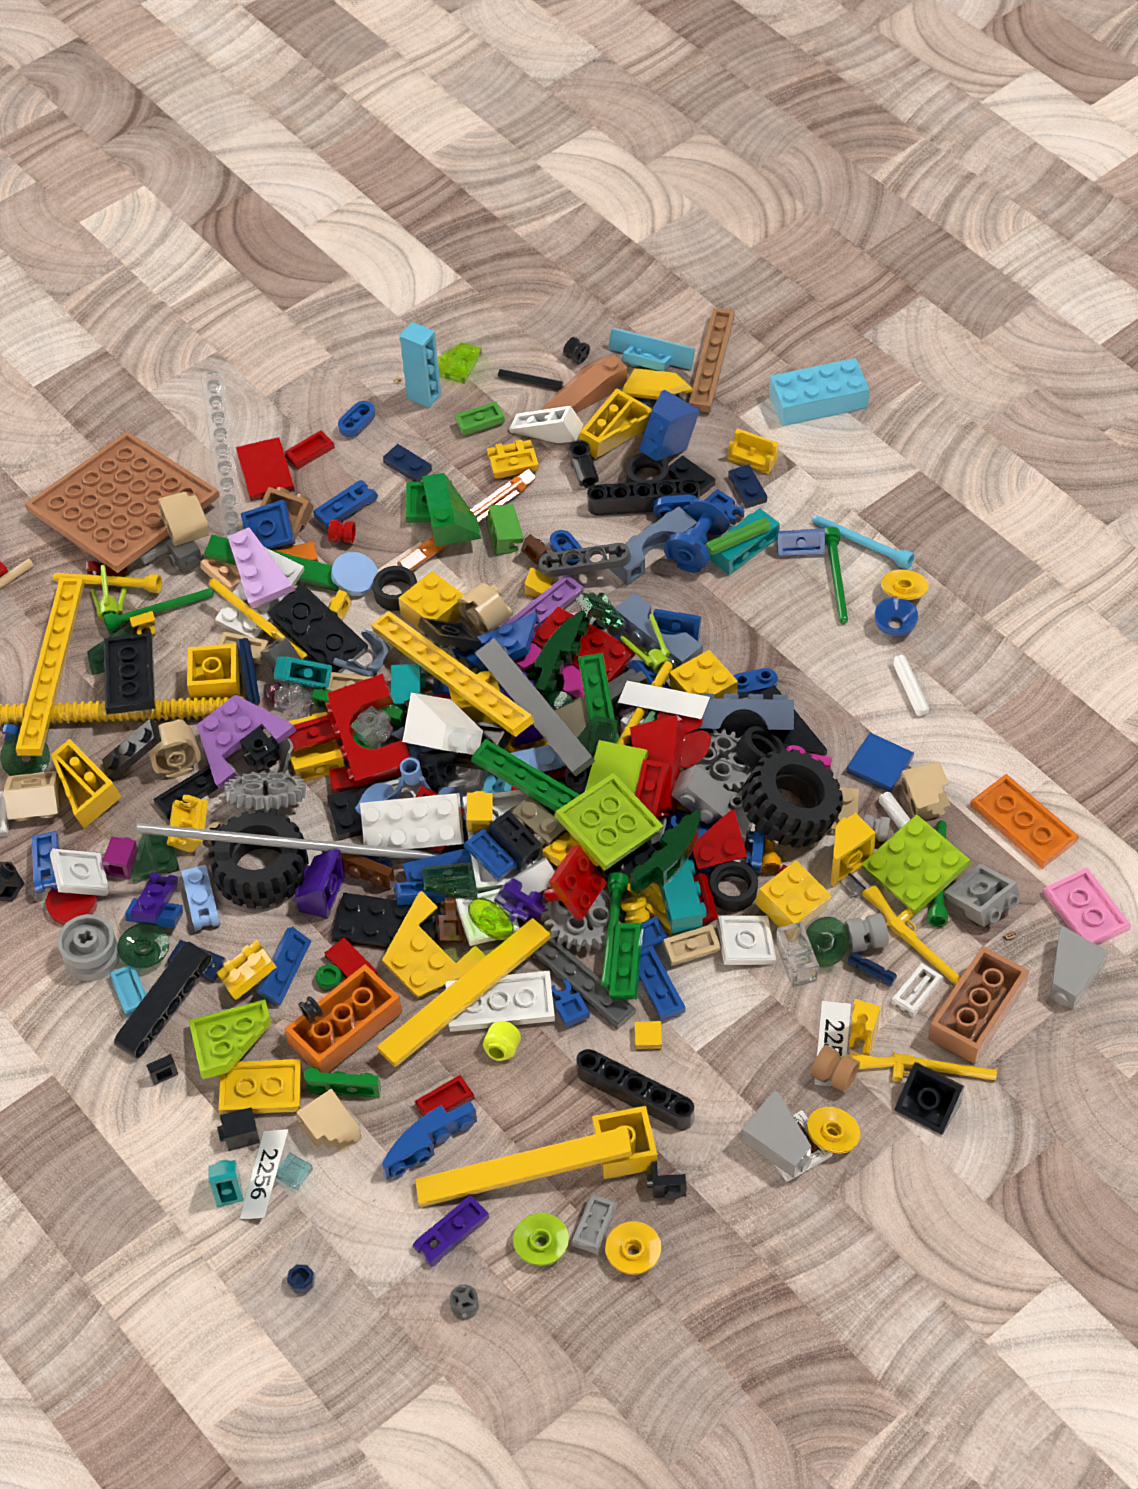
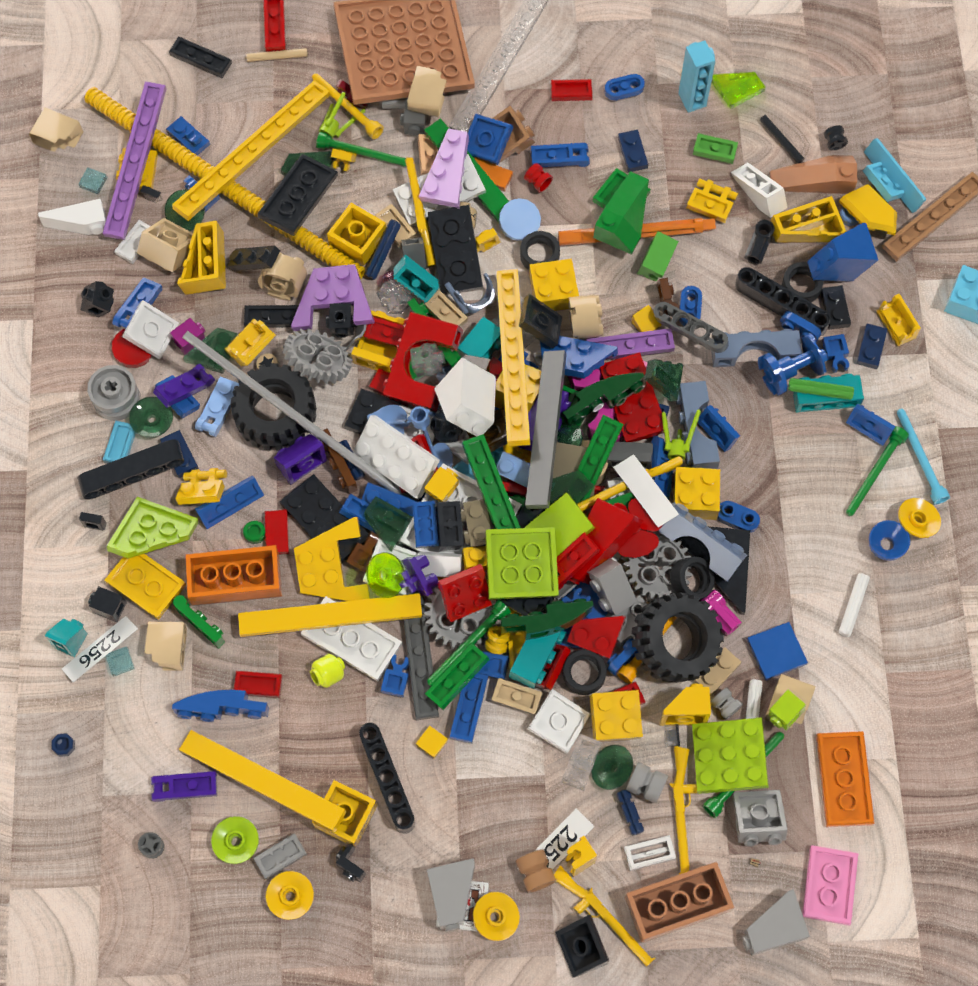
camera: 35 degrees right, 15 degrees up
red tile [236,437,295,501] -> none
black bush [298,996,323,1023] -> none
none -> lime brick [769,690,806,731]

